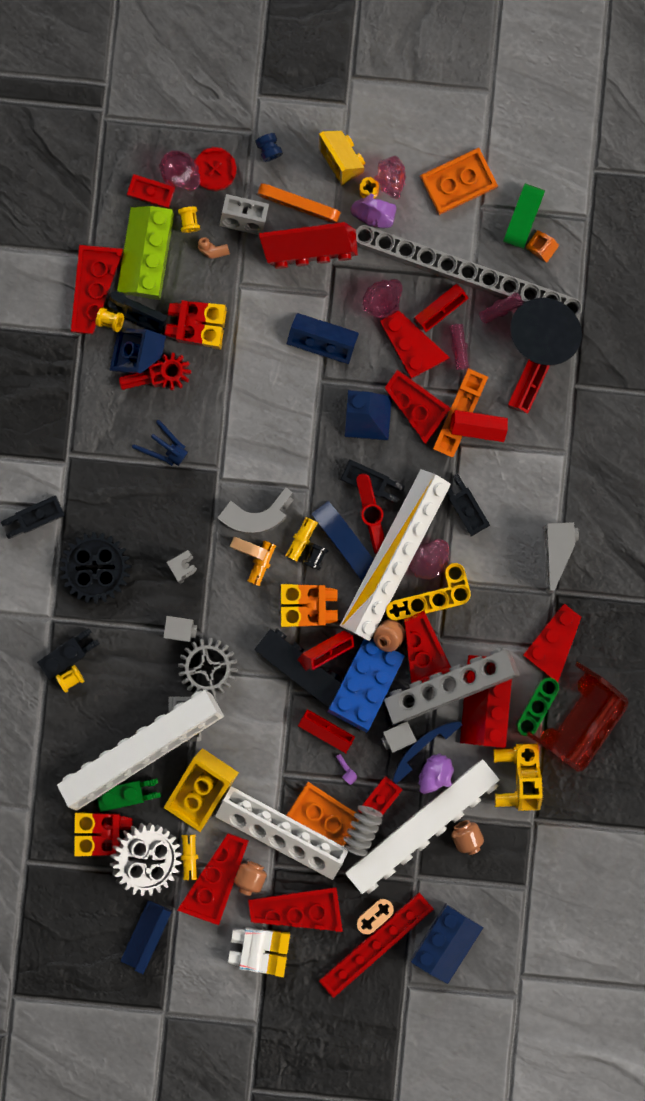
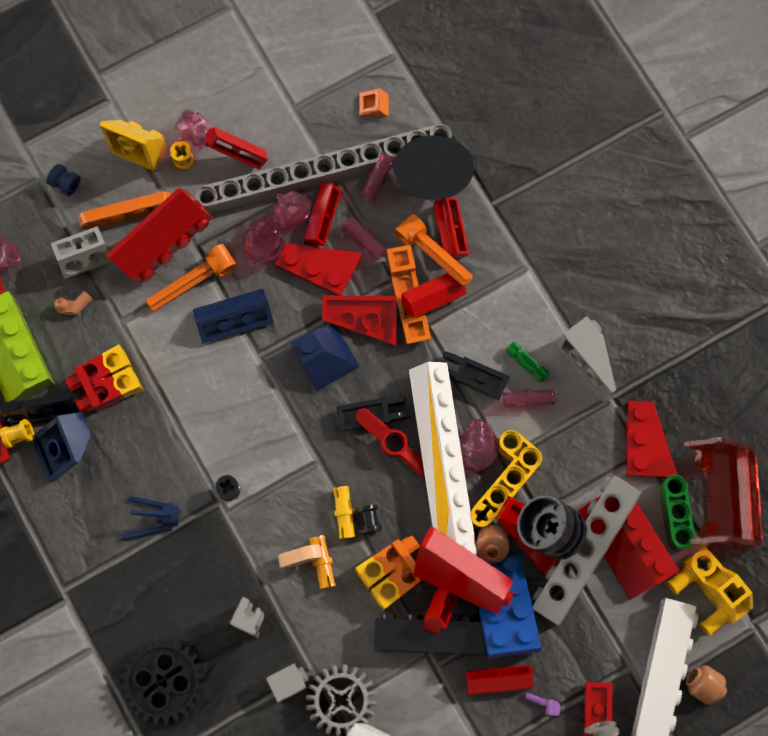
camera: 40 degrees left, 10 degrees down
black hinge [1,495,65,539] -> none
red gear [119,352,192,391] -> none
yellow bush [178,206,201,233] -> none
red tile [193,147,237,192] -> none
light grey arch [217,488,294,534] -> none
dark blue slope [311,501,374,582] -> none
medium lavender hair [351,193,397,229] -> none
light grey brick [381,721,417,753] -> none
dark blue slope [393,721,462,784] -> none
medium lavender hair [418,753,454,794] -> none
orange tile [420,147,498,215] -> none
green beam [503,183,545,249] -> none
none -> orange axle [146,244,237,312]
none -> red piece [204,127,268,170]
none -> black bush [215,475,240,502]
none -> clear pink hair [273,191,312,230]
none -> orange axle [394,214,473,286]
none -> red slope [412,526,514,615]
none -> clear pink pin [503,388,555,409]
none -> green axle [506,341,549,382]
none -> black wheel [517,495,587,560]

